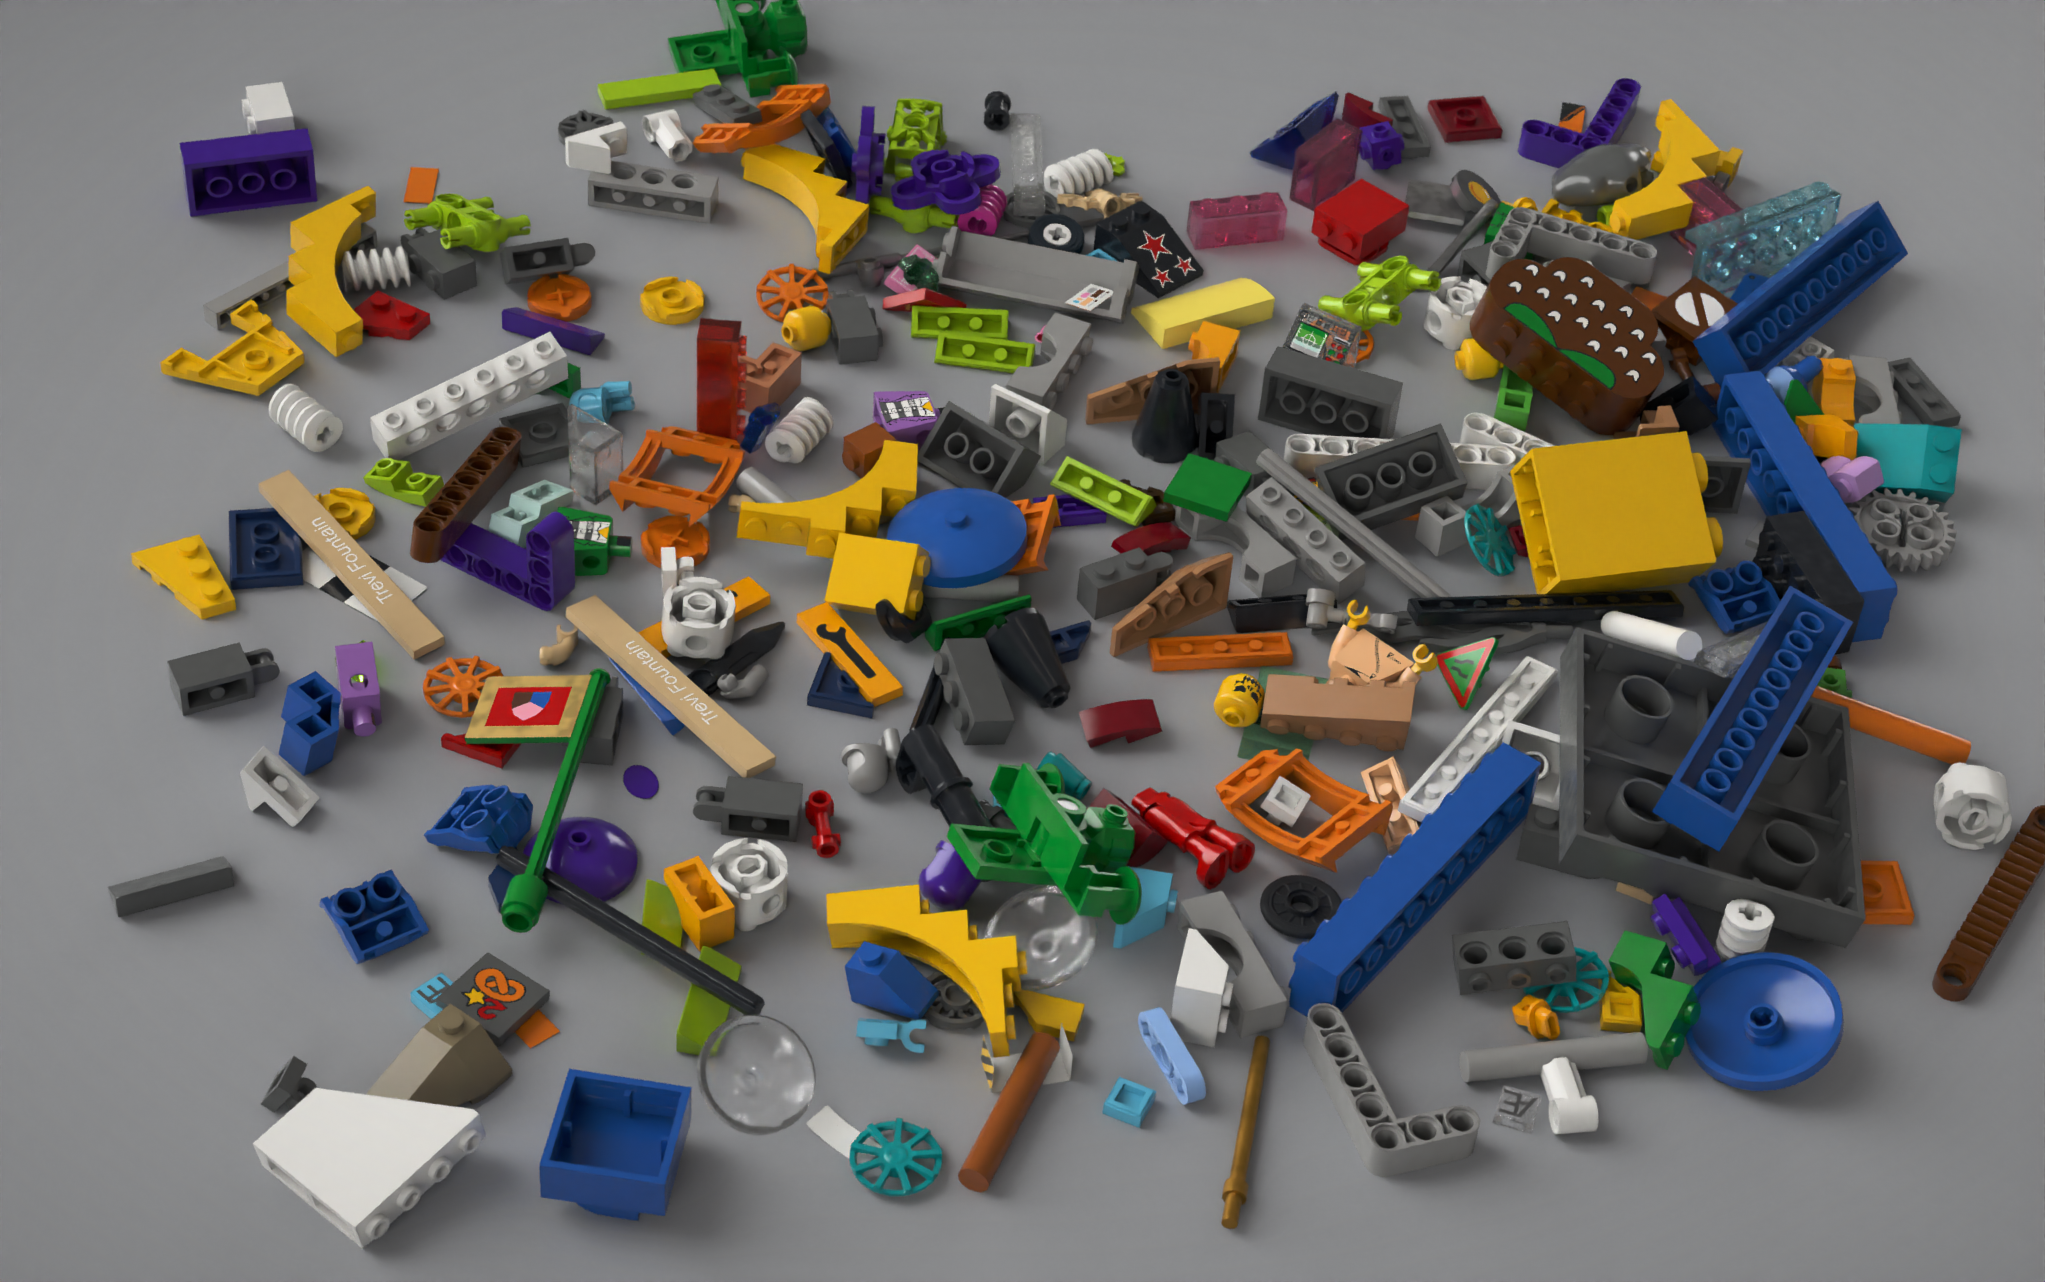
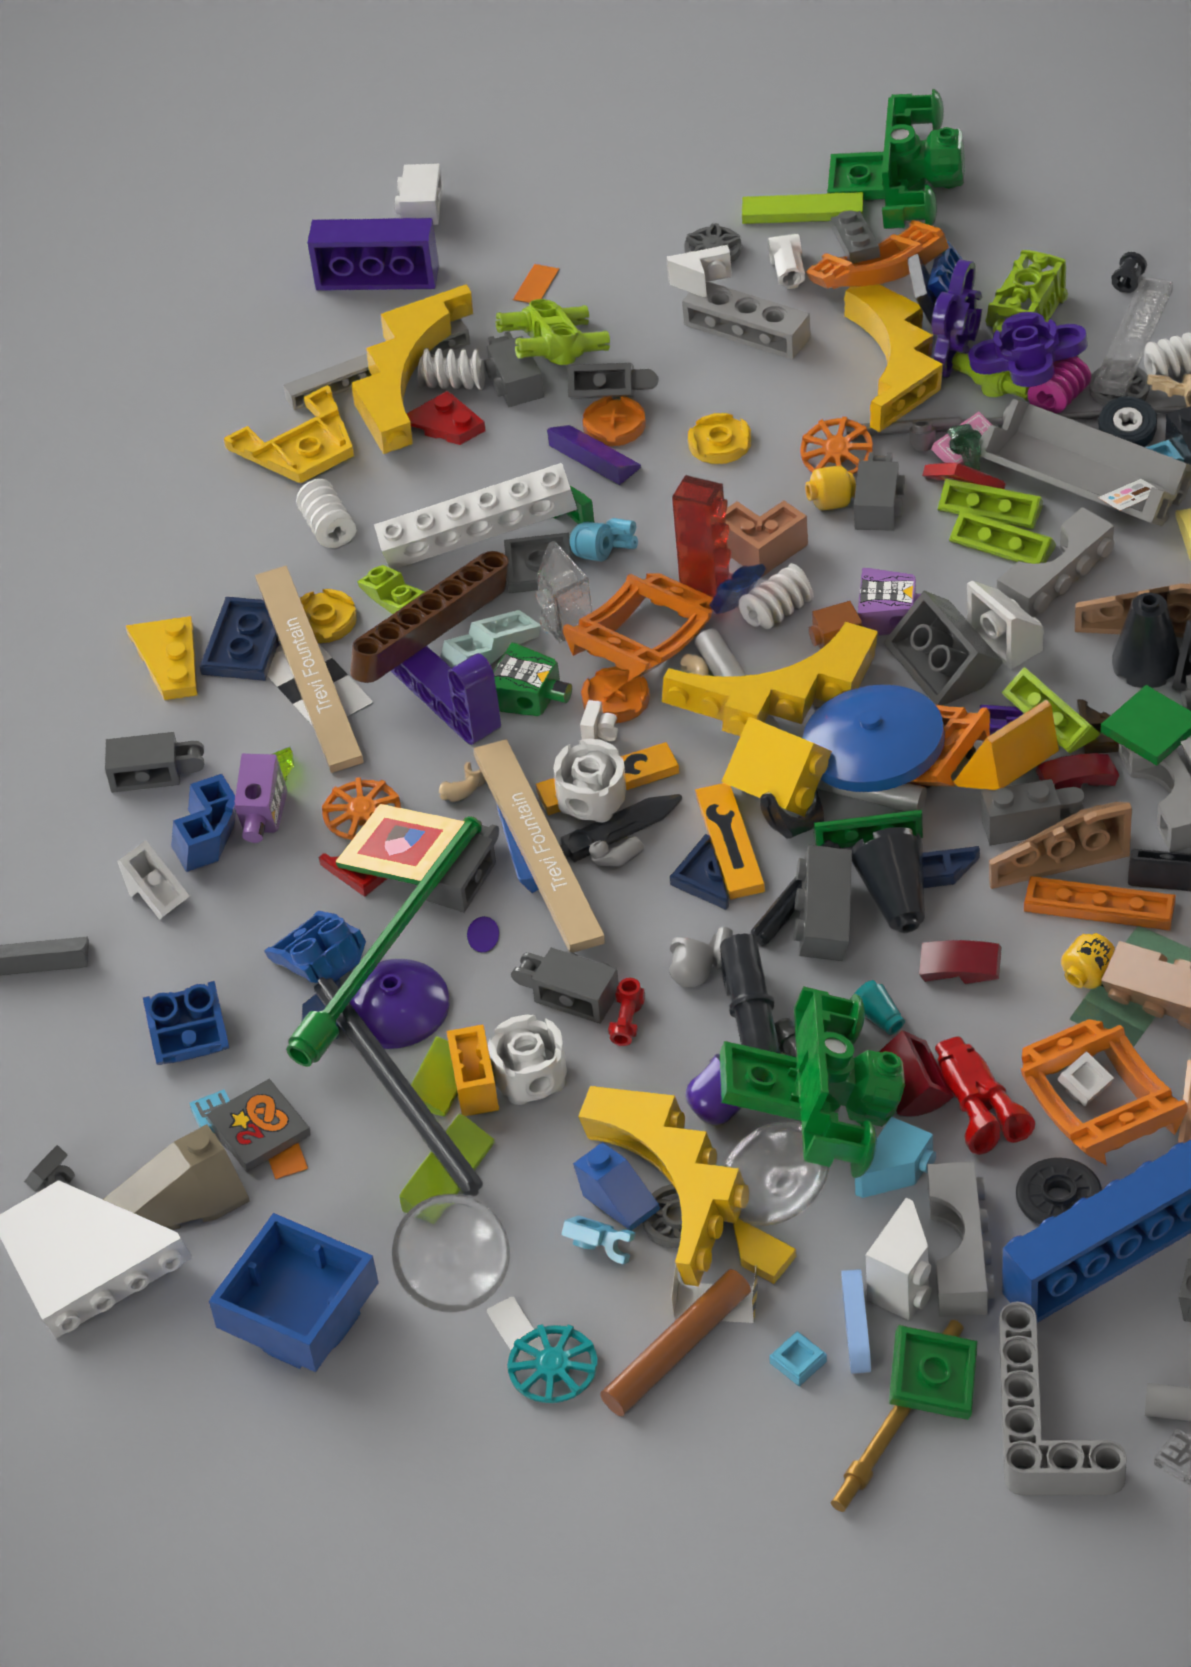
camera: 30 degrees right, 5 degrees up
none -> green tile [889,1325,978,1420]
none -> light orange slope [953,700,1059,790]

